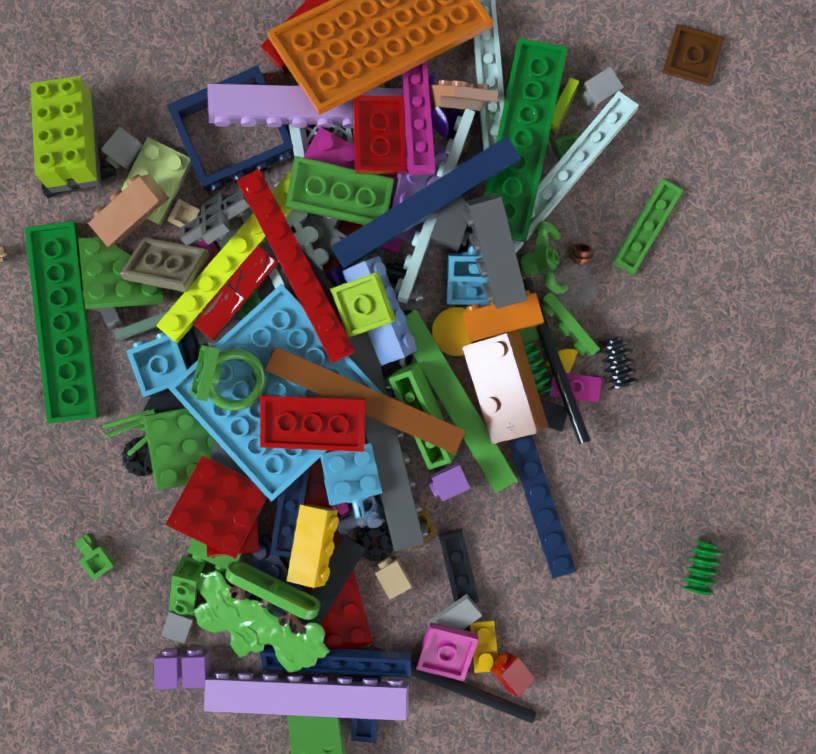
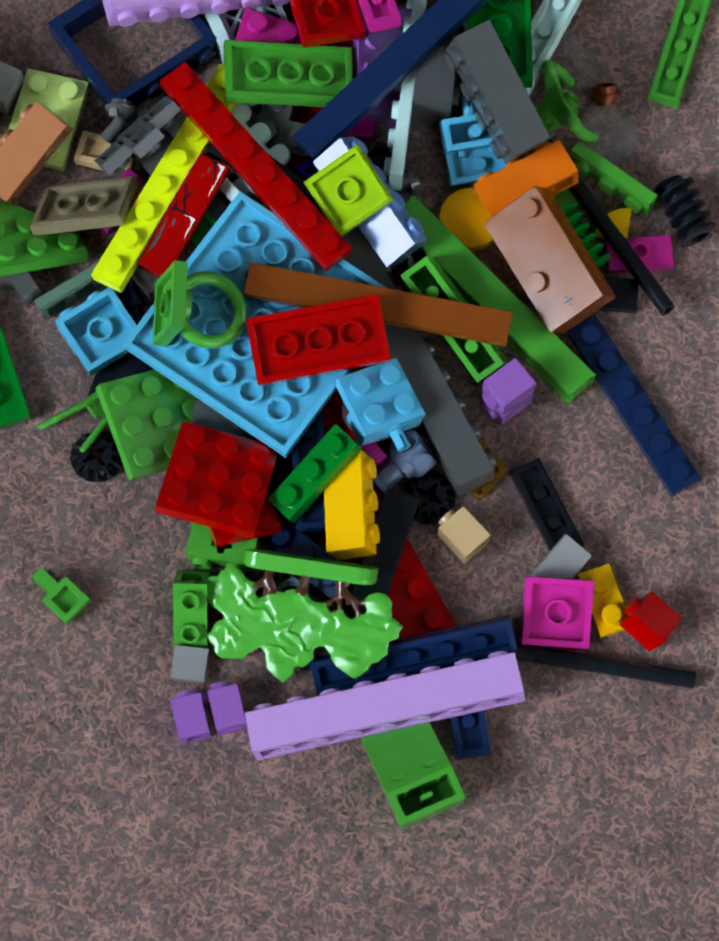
camera: 20 degrees left, 15 degrees down
none -> dark grey plate [101,98,137,143]
none -> green plate [268,424,362,523]

